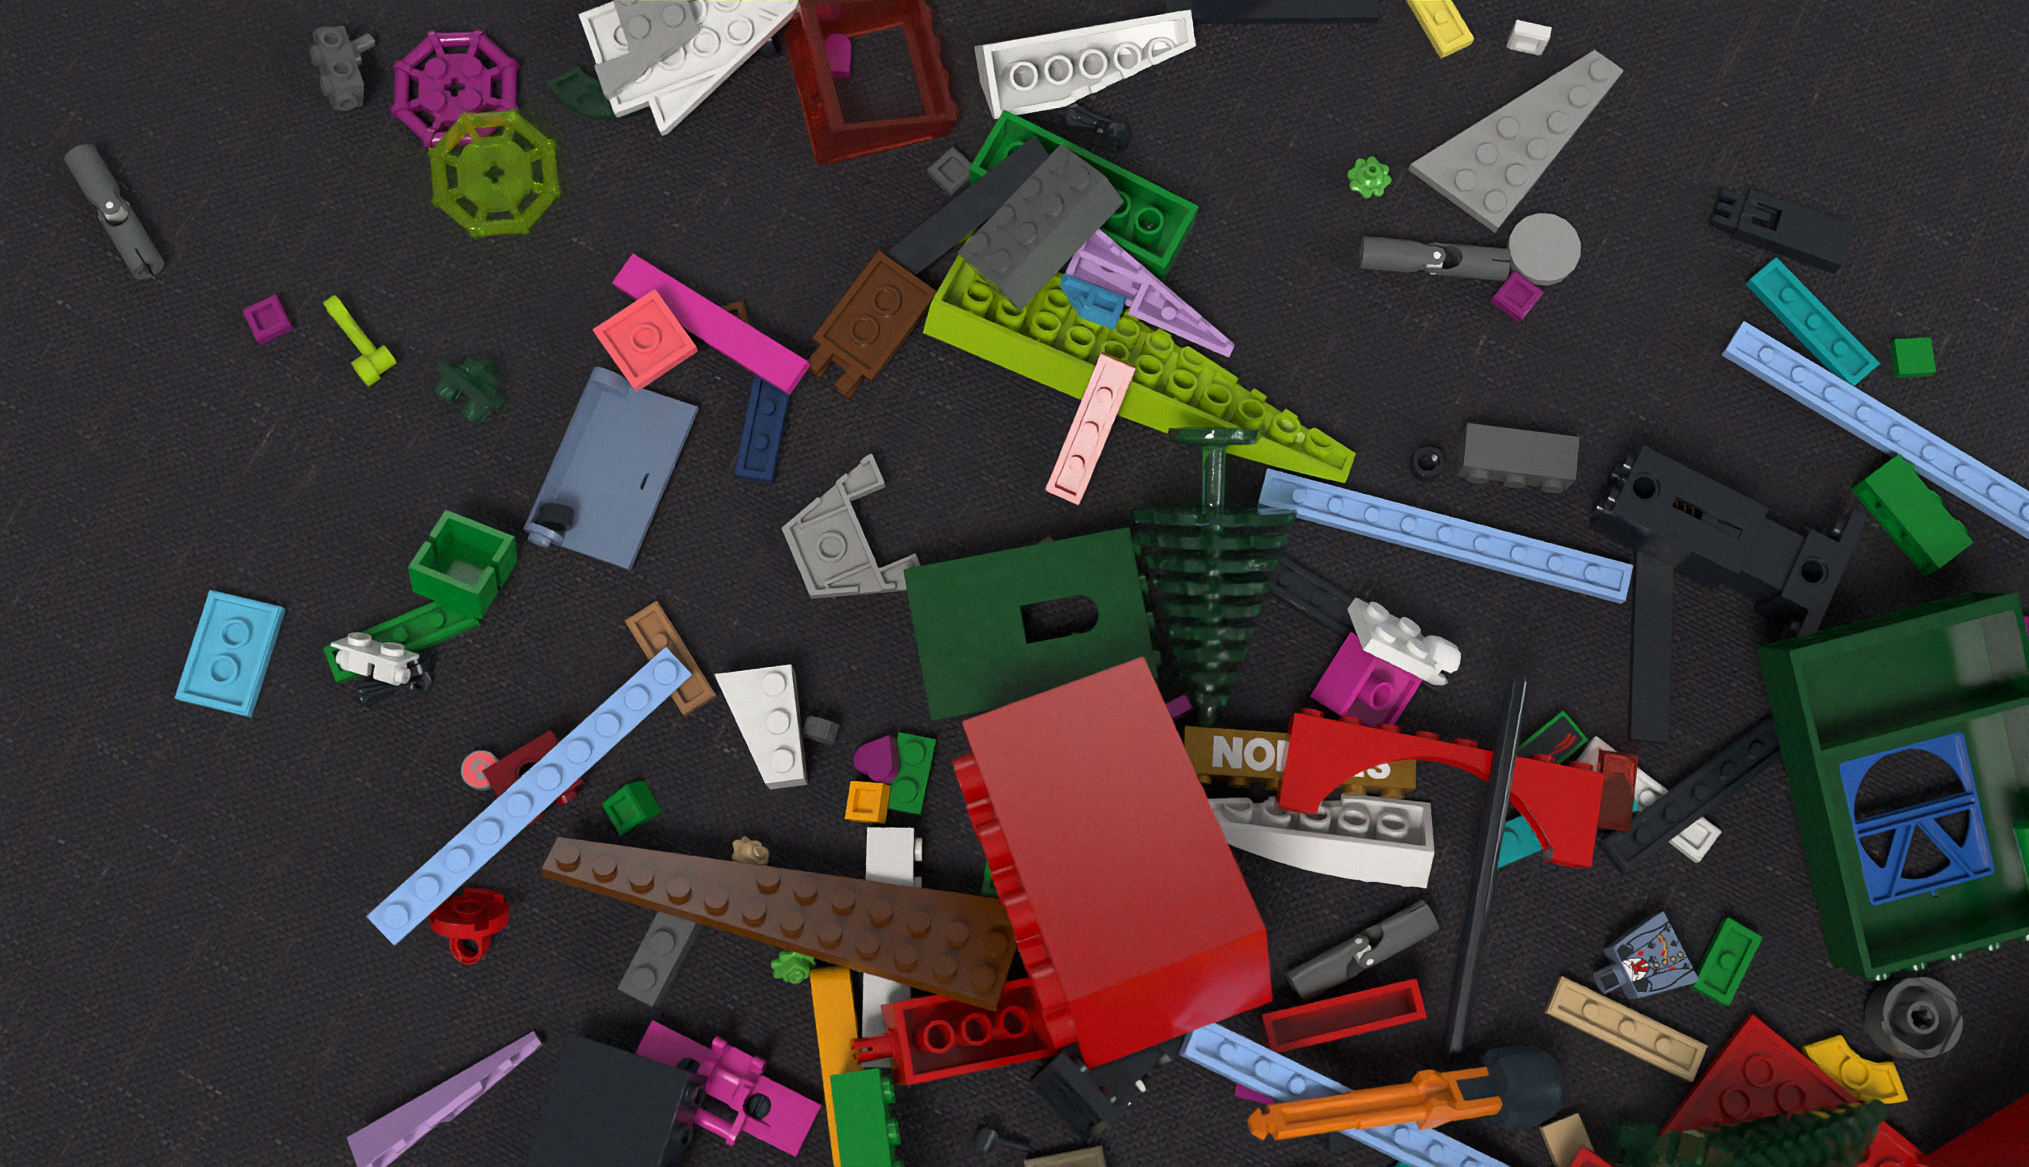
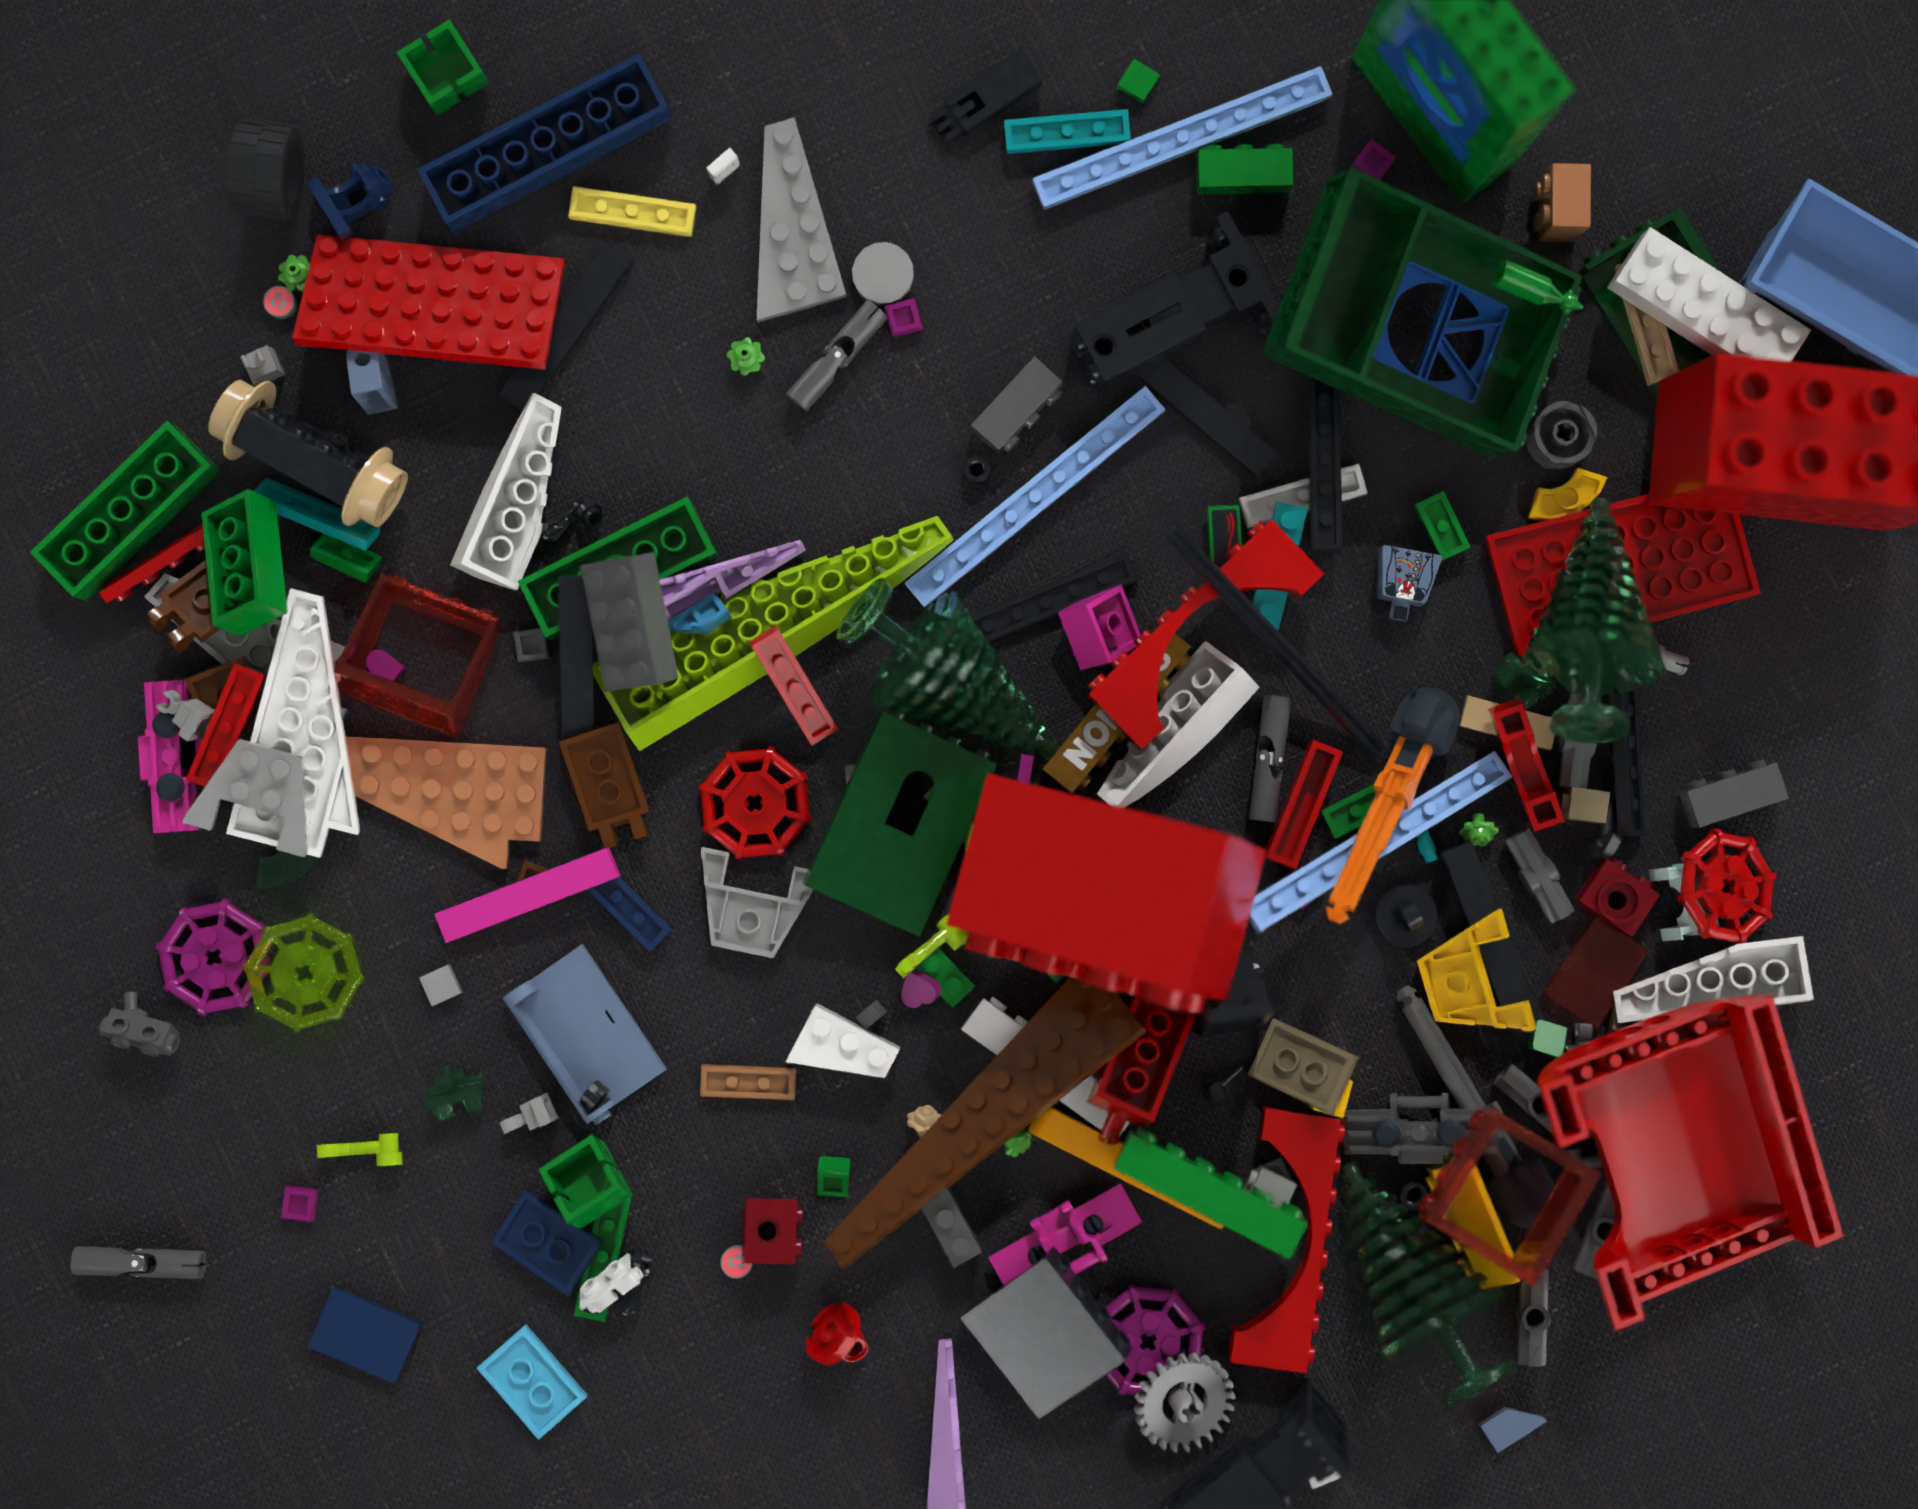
camera: 55 degrees left, 10 degrees up
light blue plate [367,647,692,946] -> none
coral tile [593,289,698,392] -> none
light orange tile [845,781,891,824] -> none
white plate [1347,598,1461,685] -> none
tan tile [1544,976,1707,1082] -> none
clear red tile [1596,749,1639,832] -> none
none -> dark blue tile [308,1286,422,1384]
none -> nougat wing [346,736,547,869]
none -> light grey tile [419,964,463,1006]
none -> dark blue tile [491,1189,604,1296]
none -> light grey piece [499,1093,558,1134]
none -> red plate [698,746,812,861]
none -> lime brick [895,914,968,978]
none -> green plate [1319,784,1376,839]

